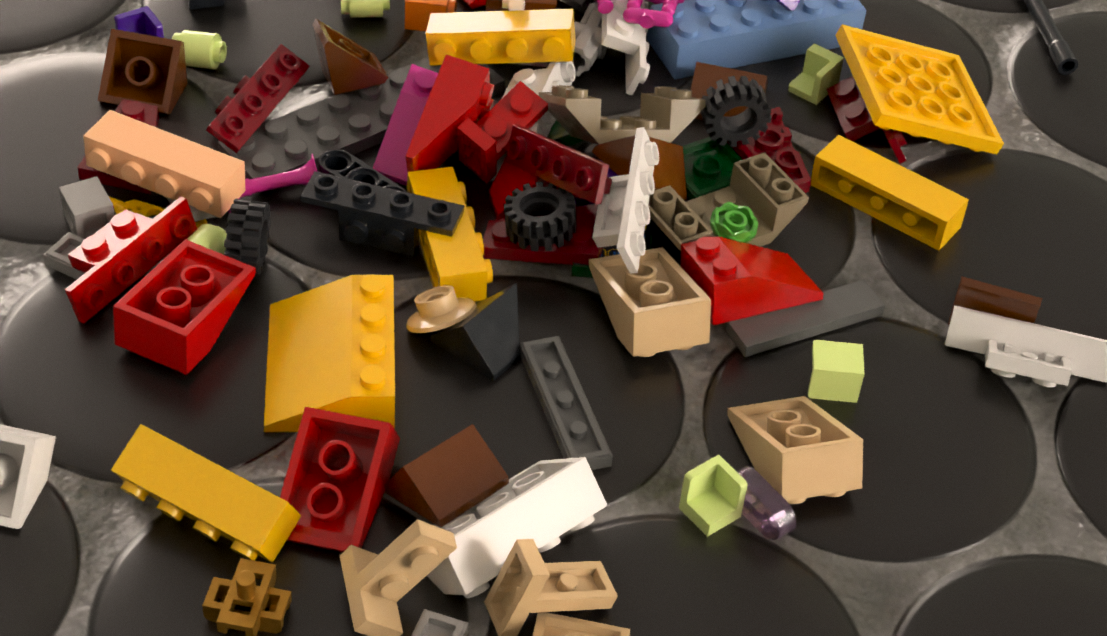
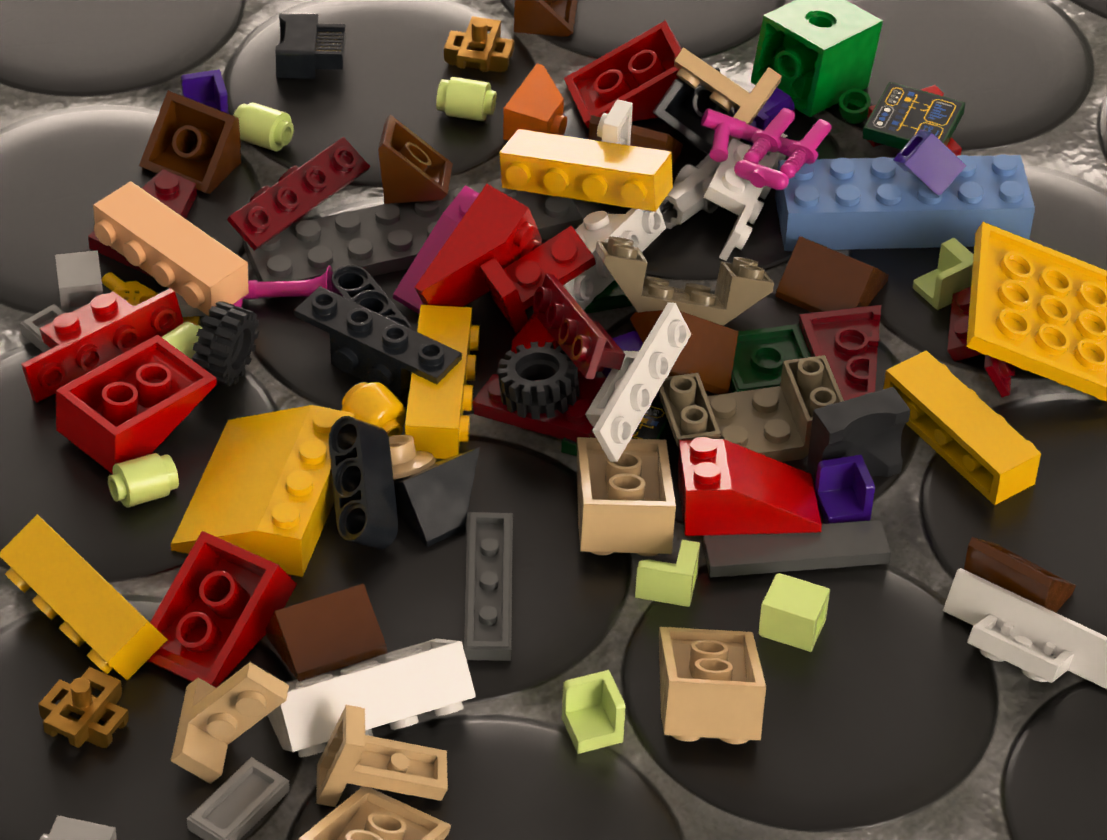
camera: 20 degrees right, 0 degrees up
black tyre [701,76,772,147] -> none
bright green plate [710,202,758,243] -> none
beam [736,466,796,541] -> none
none -> yellowish green brick [108,453,179,508]
none -> black beam [329,416,398,550]
none -> yellow head [341,382,406,437]
none -> yellowish green panel [635,540,700,607]
none -> black brick [806,387,910,486]
none -> dark purple panel [815,455,875,524]

